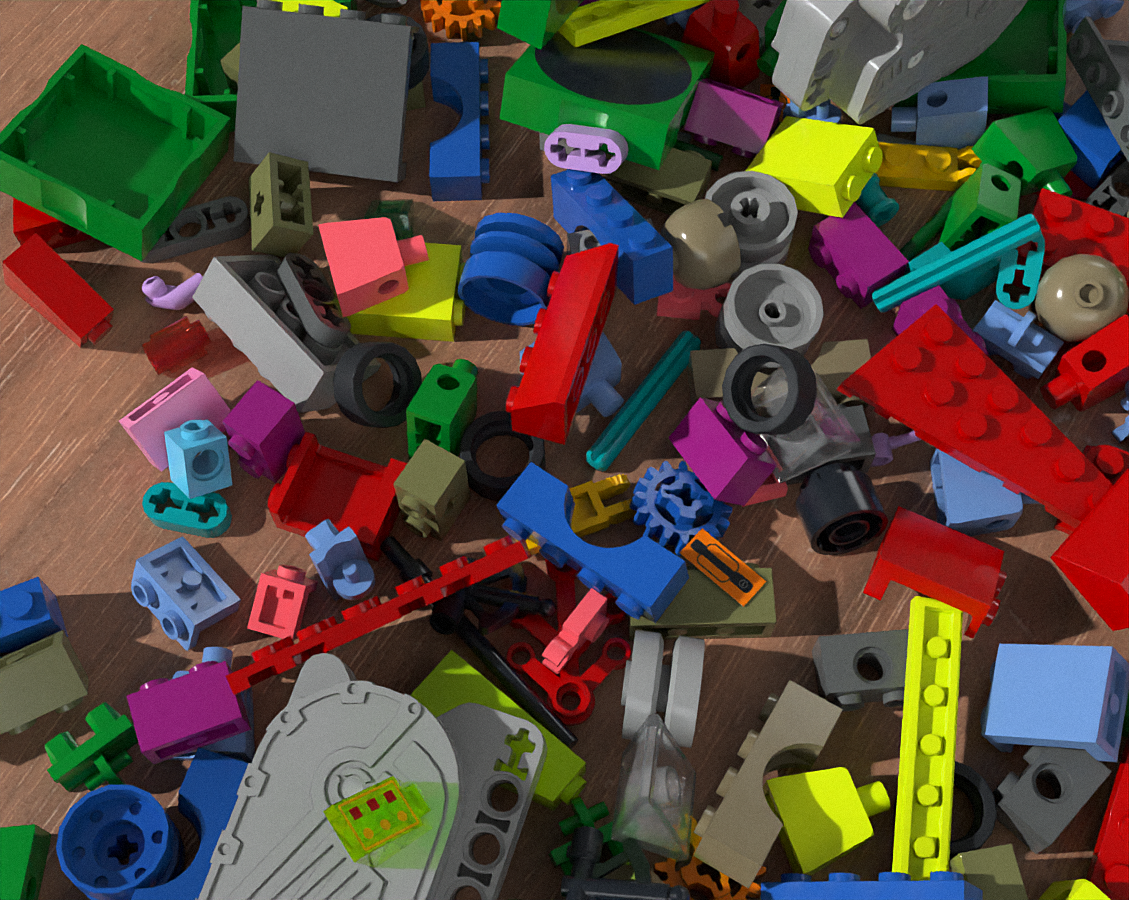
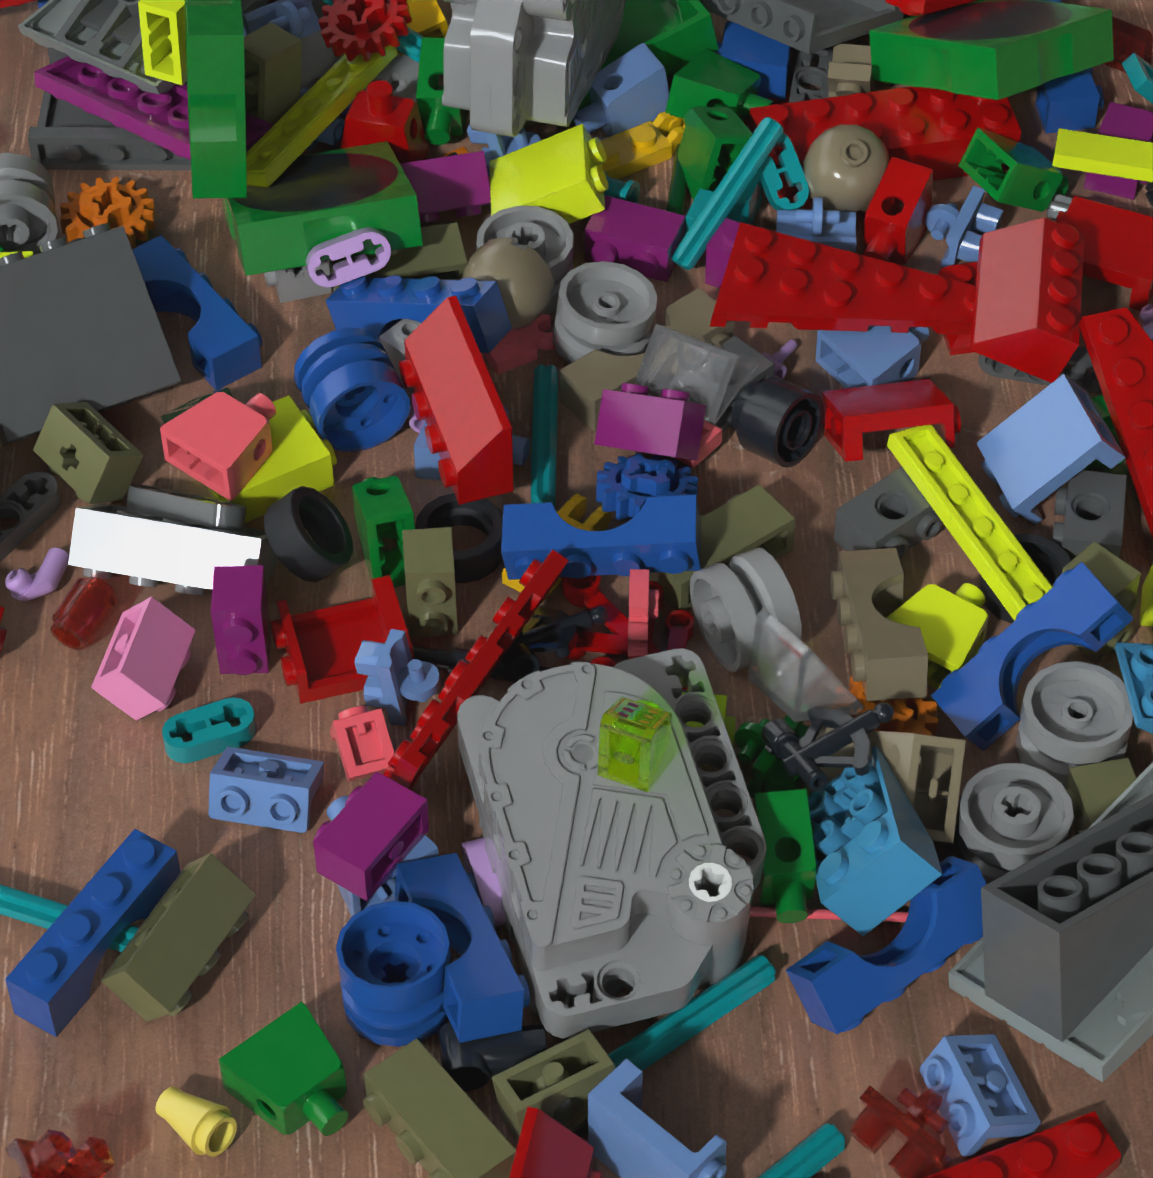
camera: 35 degrees left, 15 degrees down
green hips [44,702,138,792] -> none
medium azure brick [164,419,232,499] -> none
orange sticker [679,528,766,607] -> none
black tyre [722,344,817,435] -> none

